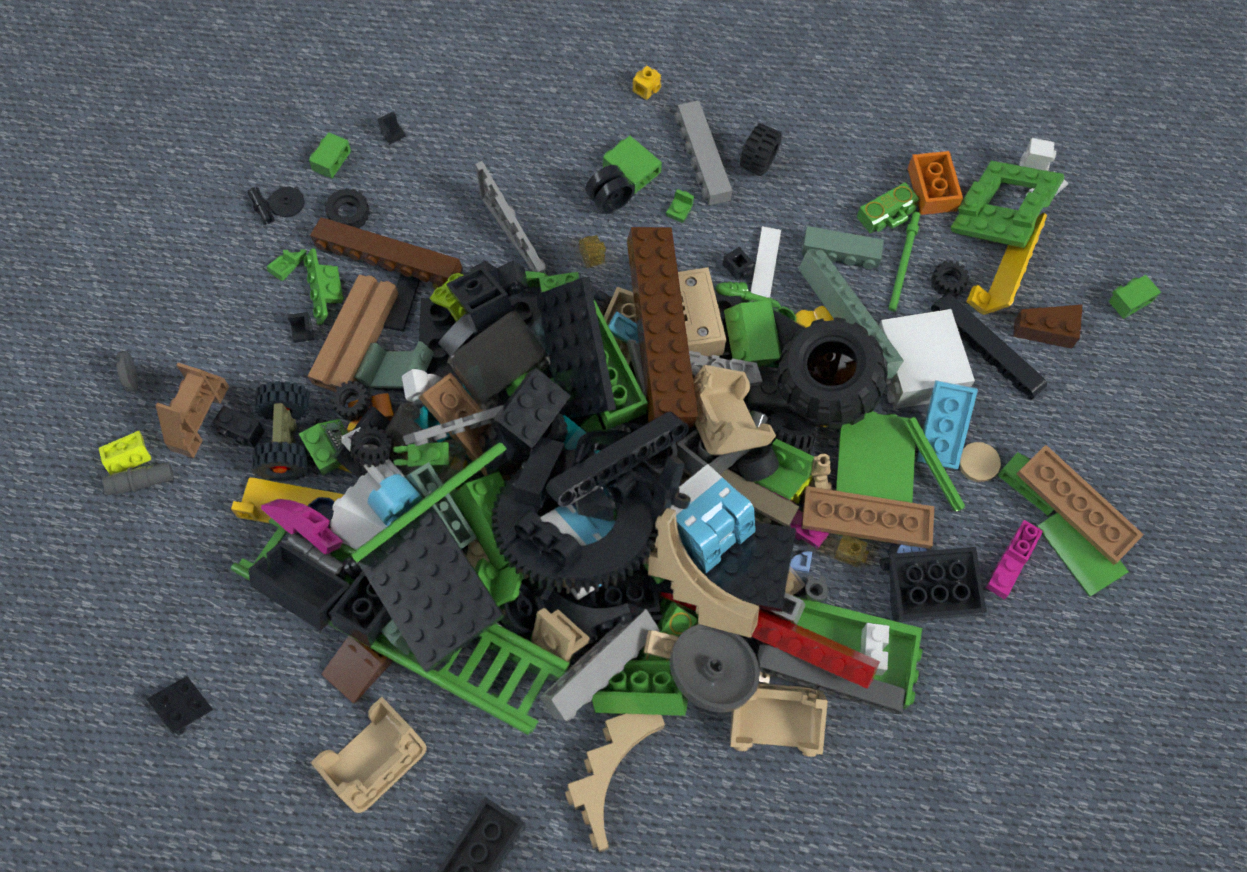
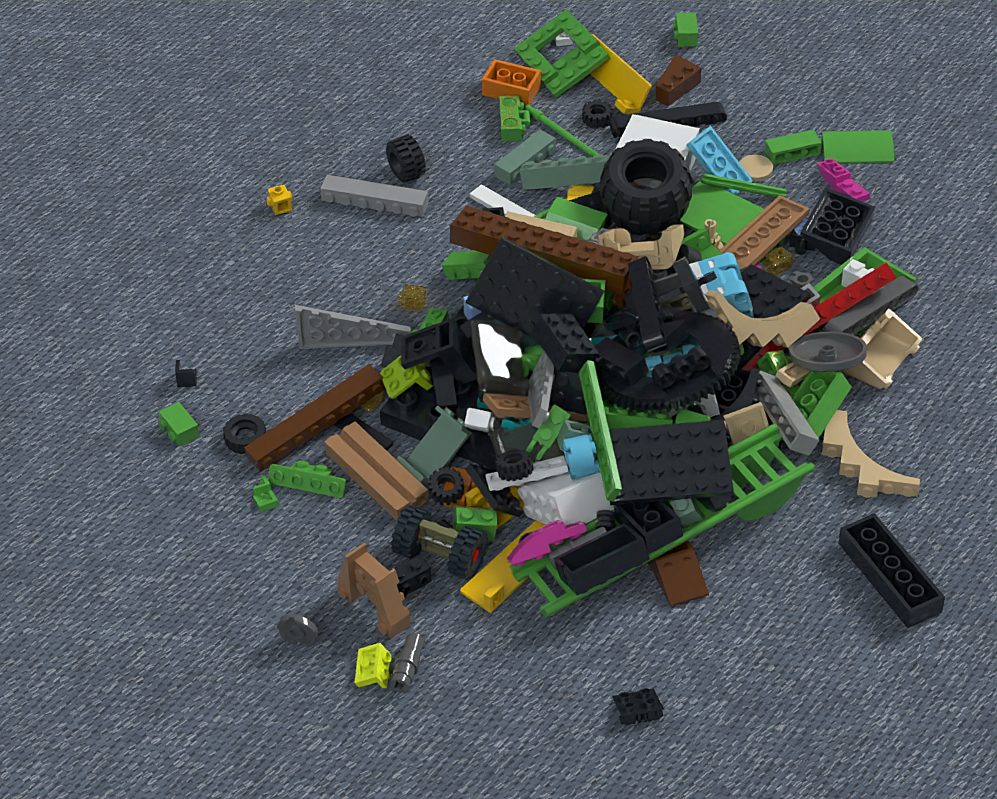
camera: 55 degrees left, 20 degrees down
black pin [247,187,275,225] -> none
black piece [269,187,305,217] -> none
black panel [288,312,314,343] -> none
tan windscreen [311,697,427,813] -> none
black wheel [585,165,635,214] -> none
bright green brick [603,136,662,194] -> none
bright green bracket [666,189,694,223] -> none
medium nougat plate [1016,445,1144,565] -> none
white brick [1020,138,1056,171] -> none

